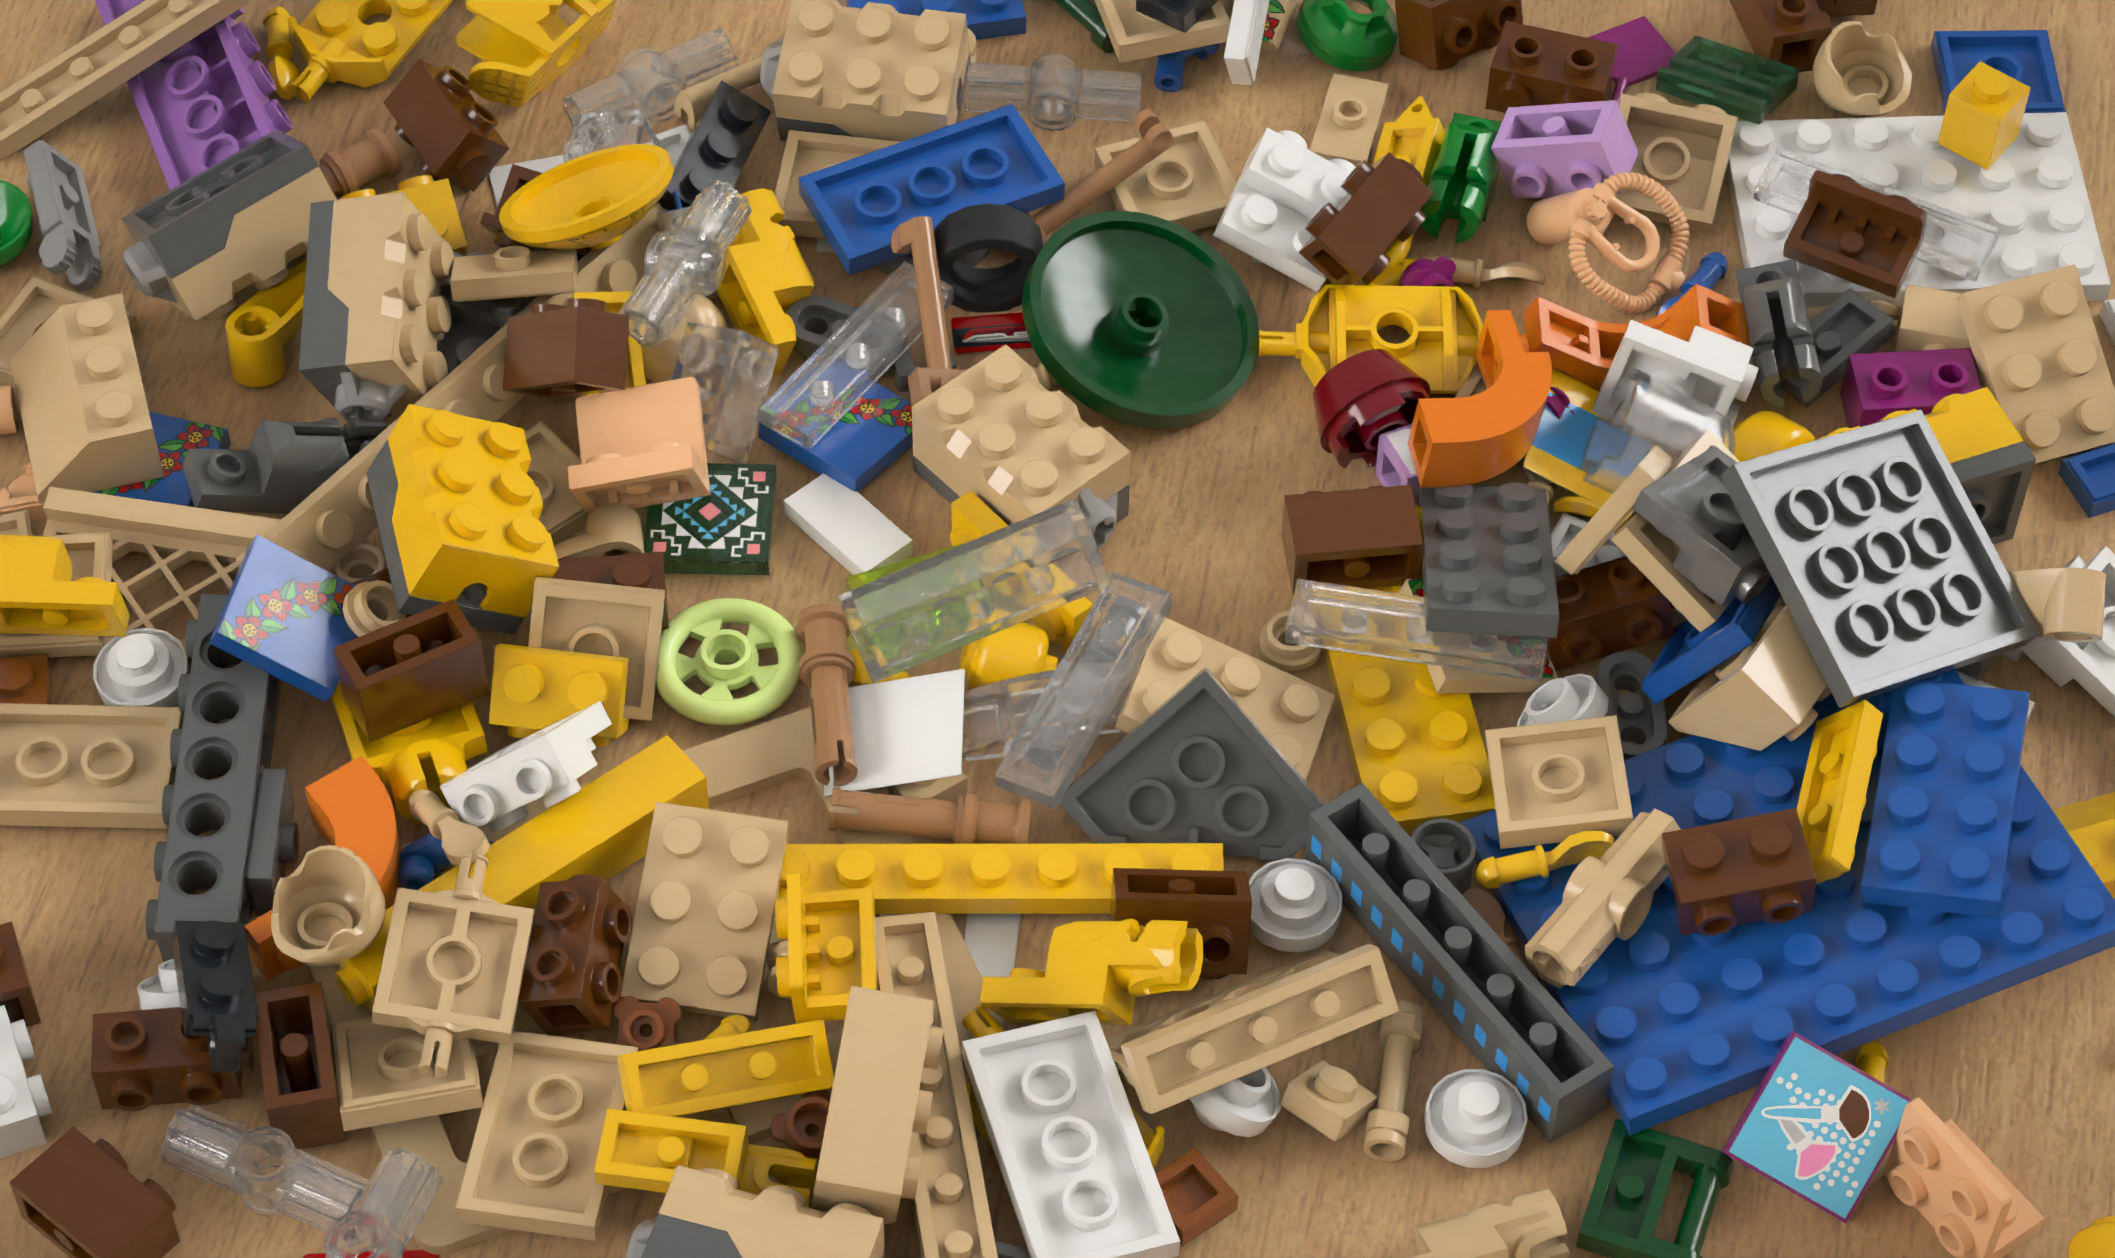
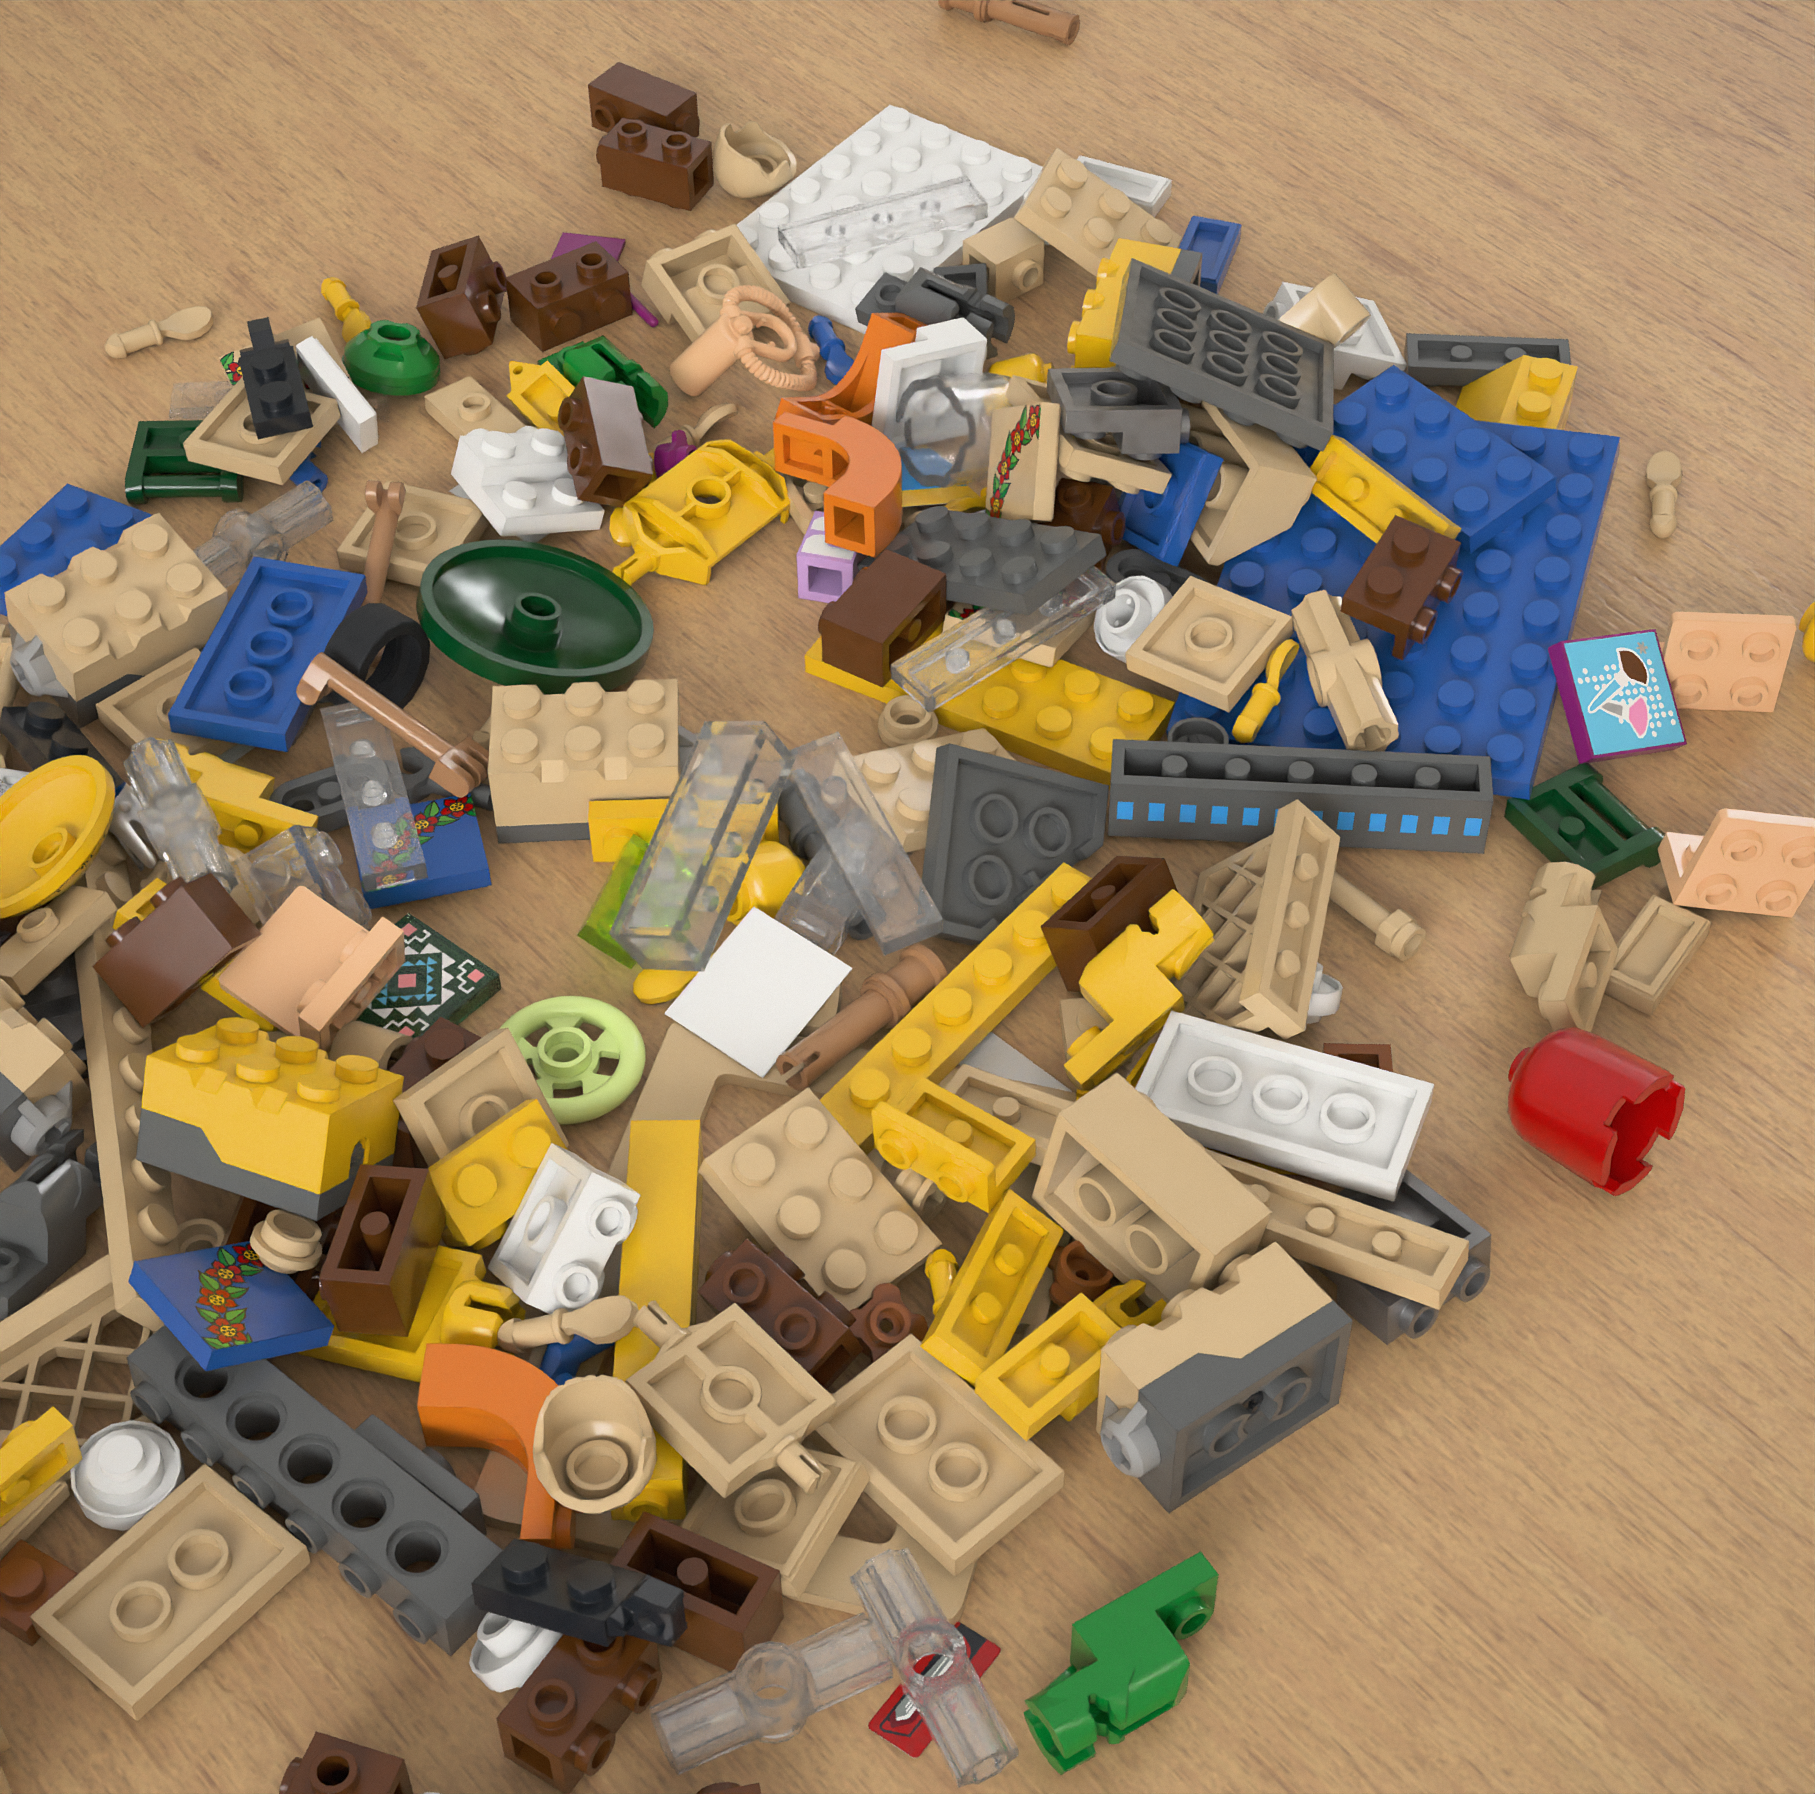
camera: 50 degrees left, 5 degrees down
white tile [783,474,913,586] -> none
medium nougat pin [794,604,858,786] -> none
sticker [951,312,1033,354] -> none
white plate [1249,858,1342,953] -> none
tan plate [1279,1060,1378,1142] -> none
dark red cone [1313,349,1430,468] -> none
white plate [1424,1069,1527,1168] -> none
lavender brick [1491,100,1638,199] -> none
clear green plate [1656,35,1799,125] -> none
reddish brown bracket [1783,170,1927,298] -> none
magenta brick [1840,348,1981,428] -> none
blue tile [1931,30,2066,114] -> none
yellow brick [1937,61,2031,170] -> none

